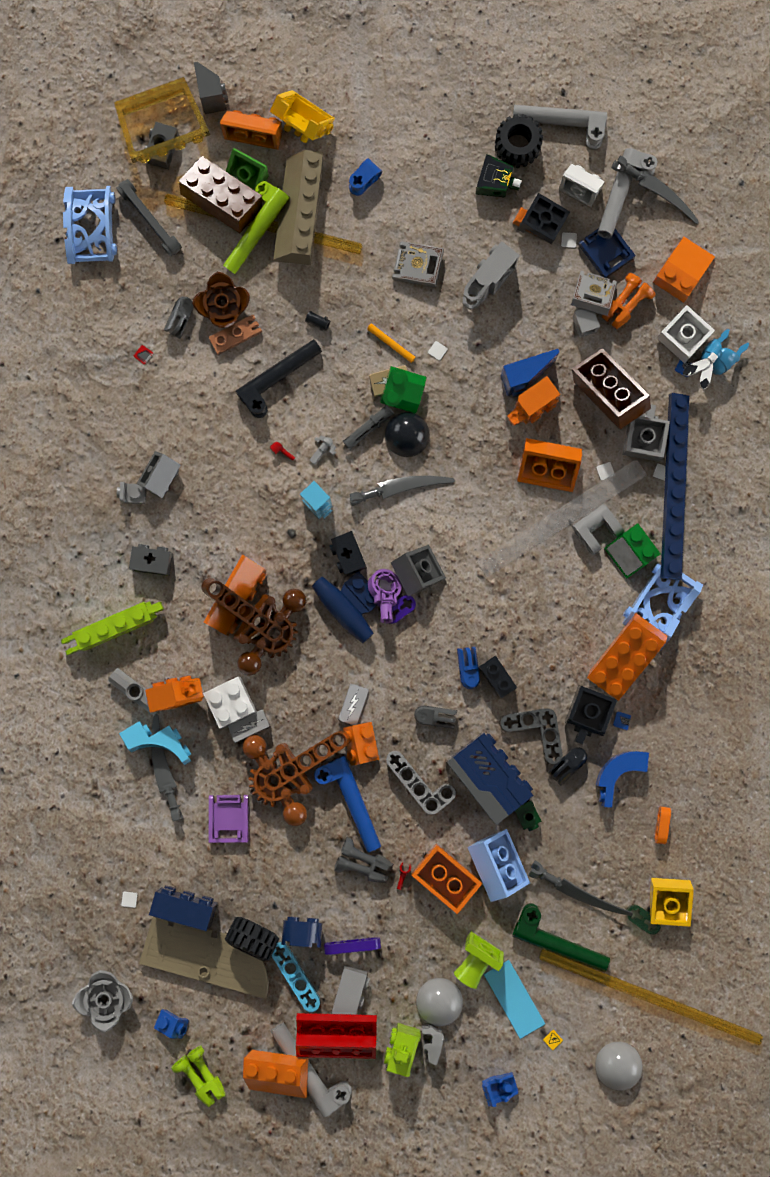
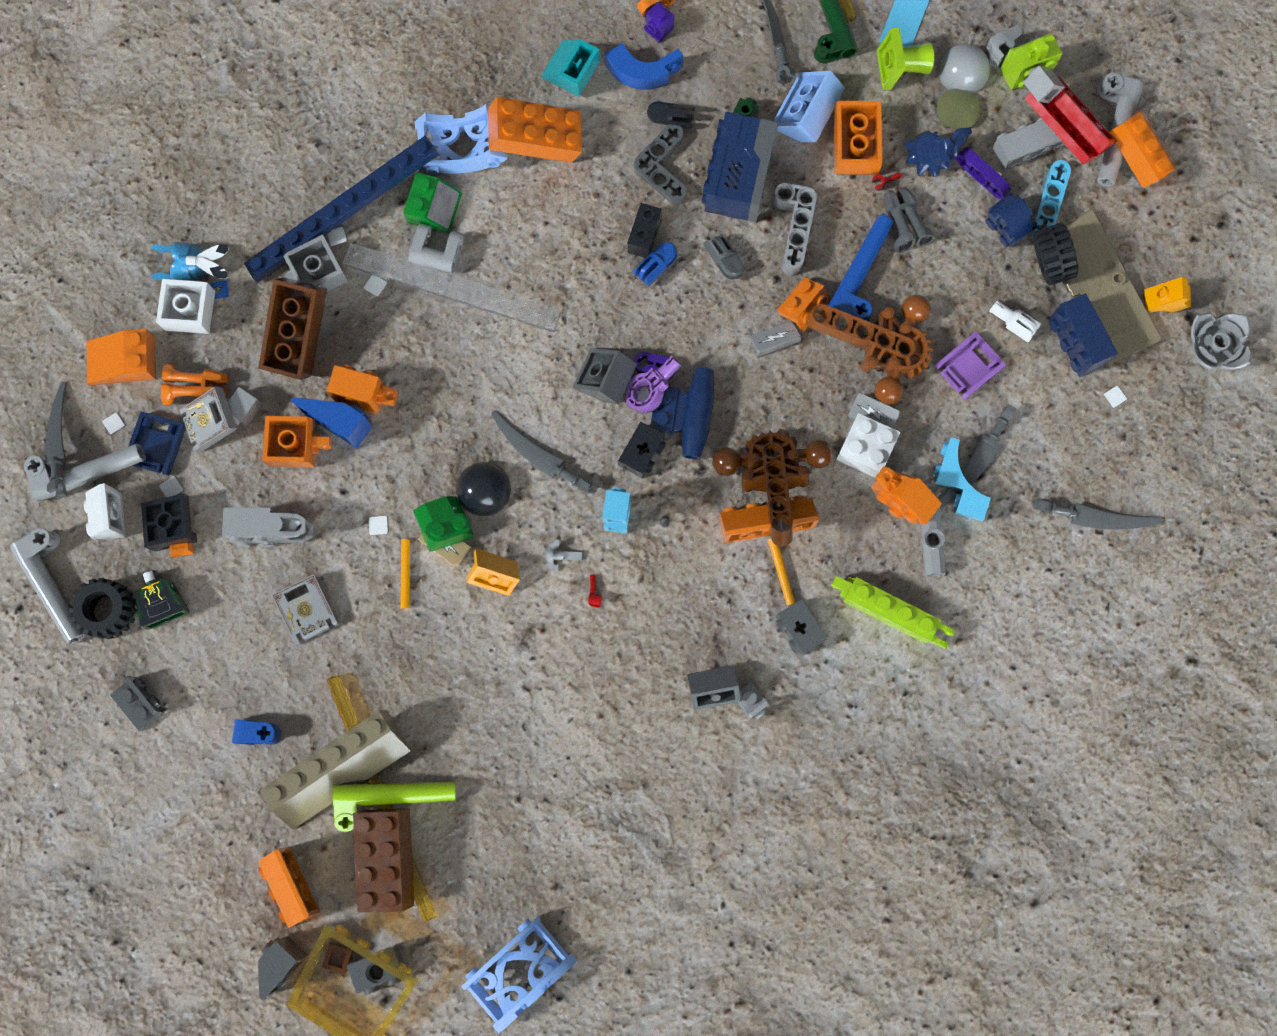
camera: 130 degrees left, 5 degrees down
dark grey piece [116,179,182,257] -> none
sticker [134,345,153,364] -> none
blue bracket [154,1009,189,1039] -> none
dark grey arm [164,297,194,339] -> none
lime piece [171,1045,225,1107] -> none
reddish brown brick [192,271,250,328] -> none
nougat hinge [209,315,262,355] -> none
bright green slope [226,148,269,190] -> none
black axle [235,339,322,418] -> none
yellow piece [270,90,335,143] -> none
black pin [305,311,331,331] -> none
dark grey pin [343,405,394,450] -> none
orange slope [517,438,582,492] -> none
black hinge [565,686,617,745] -> none
blue sticker [613,712,631,730] -> none
none -> white sticker [102,413,125,434]
none -> dark grey bracket [110,676,164,731]
none -> orange hinge [262,416,332,468]
none -> reddish brown plate [322,942,354,975]
none -> light orange panel [467,548,520,596]
none -> teal slope [541,39,600,97]
none -> dark purple brick [644,2,674,43]
none -> light orange bar [768,538,796,606]
none -> dark blue head [904,128,972,177]
none -> olive dish [937,89,981,129]
none -> white arm [989,300,1041,342]
none -> light grey brick [1023,66,1065,103]
none -> dark grey sword [1033,500,1164,530]
none -> light orange brick [1144,277,1191,313]

